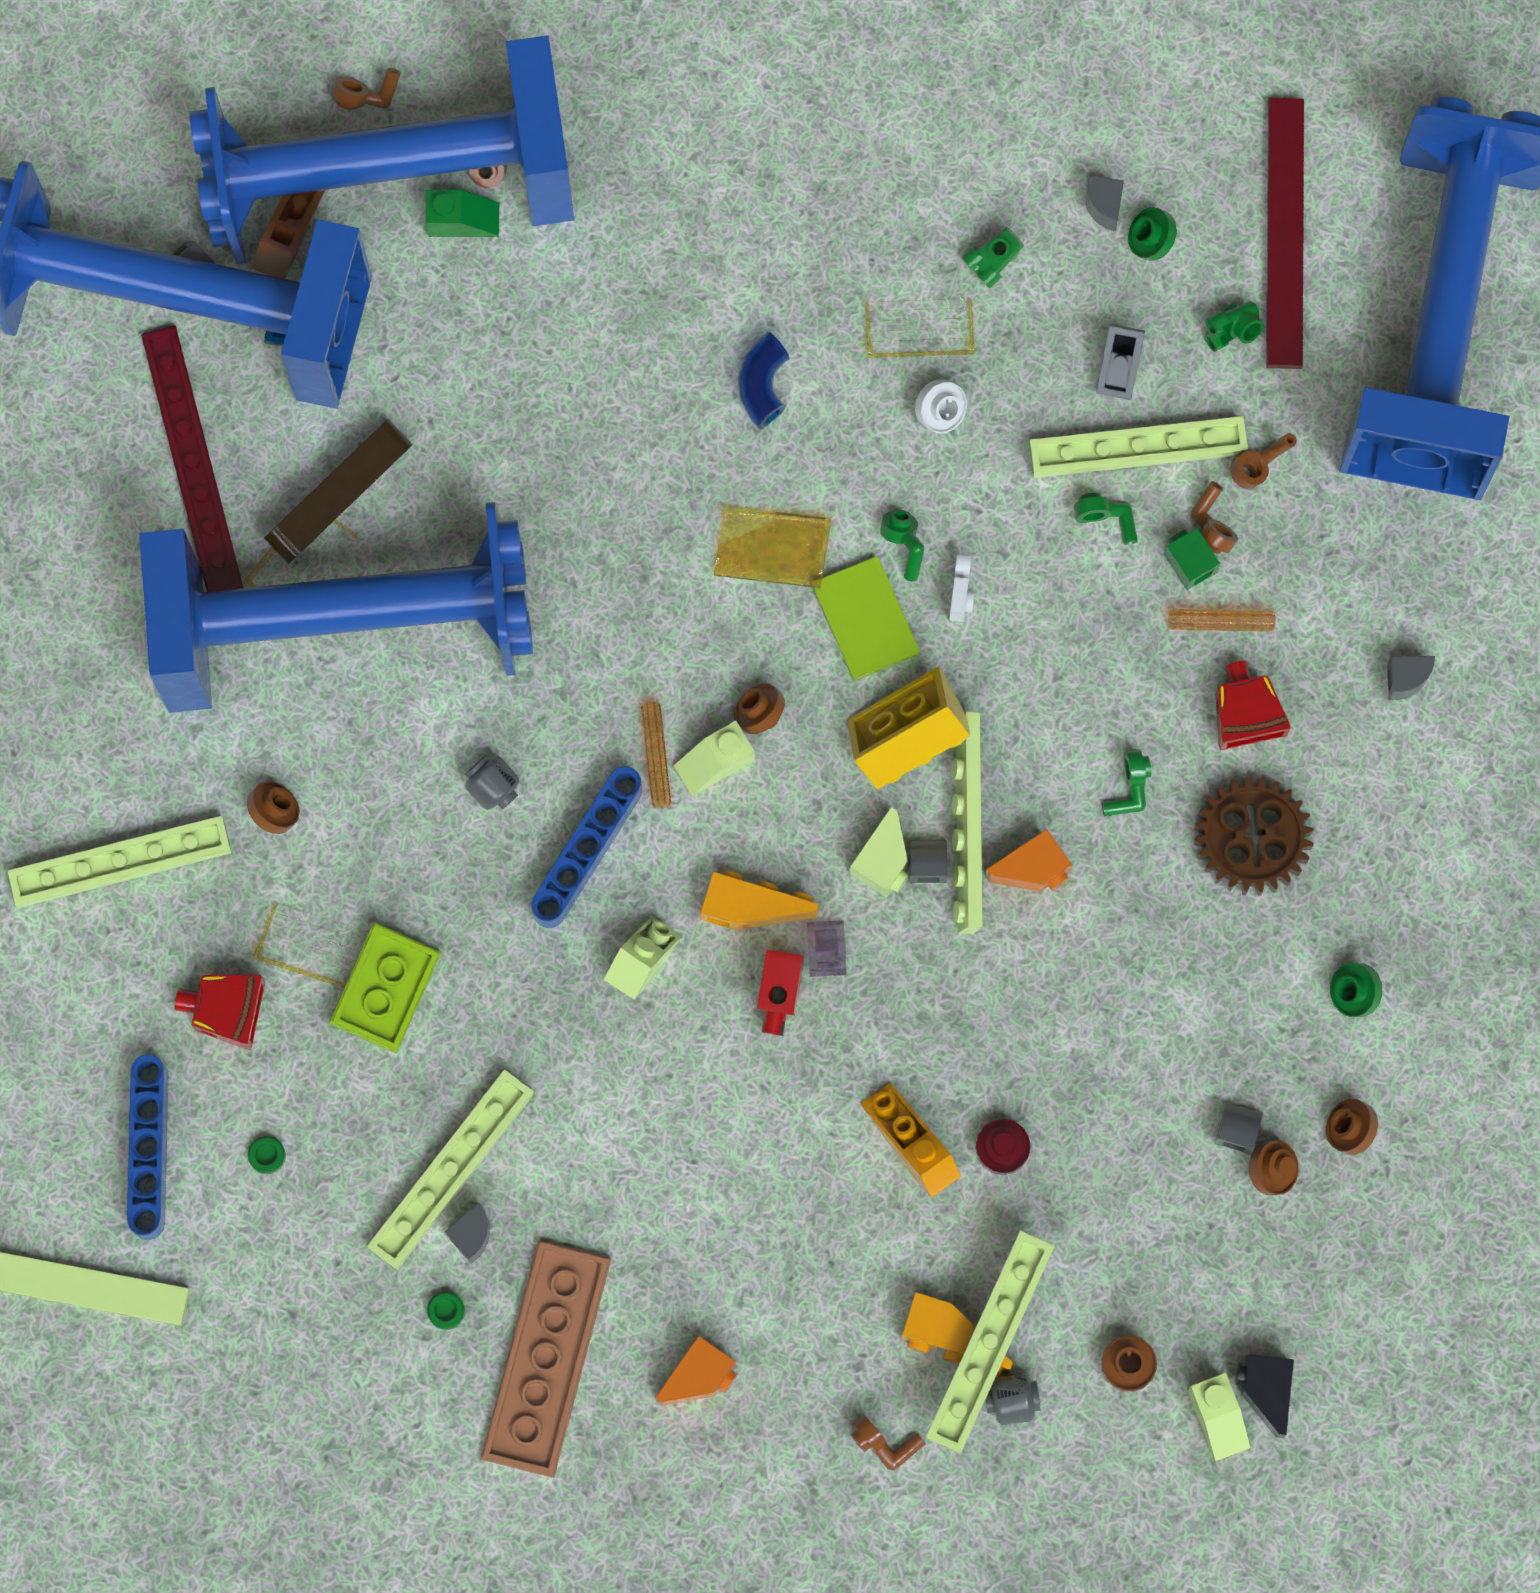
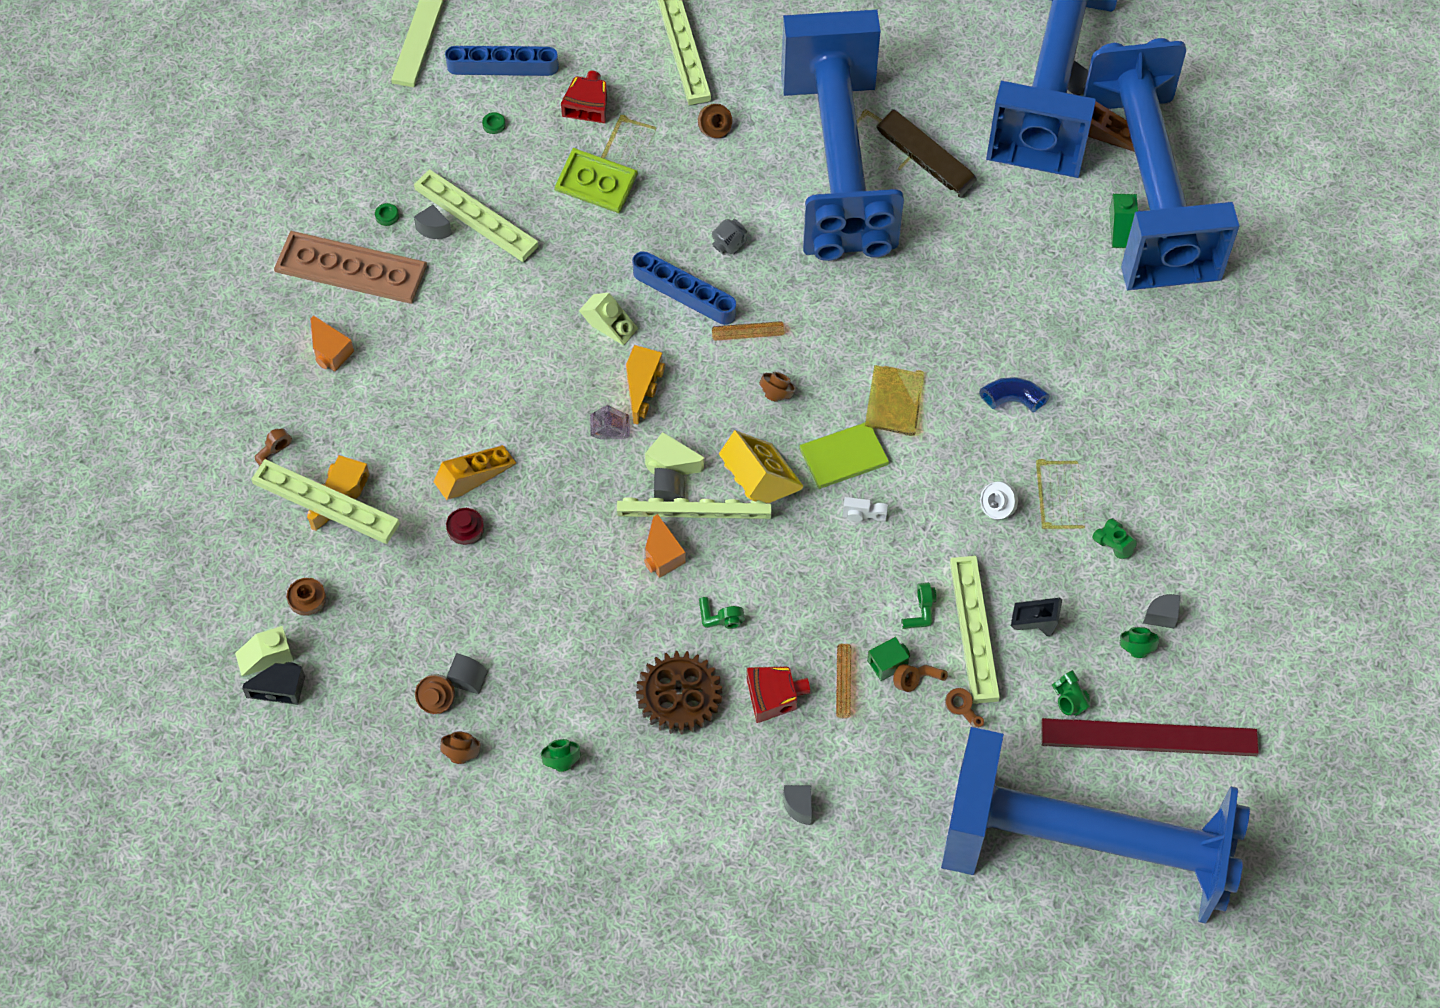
camera: 90 degrees right, 15 degrees down
dark red tile [141,325,244,592] -> none
dark orange plate [331,68,401,110] -> none
yellowish green slope [673,721,755,796] -> none
red torso [757,949,805,1036] -> none
green plate [880,510,924,582] -> none
dark grey head [985,1373,1041,1425] -> none

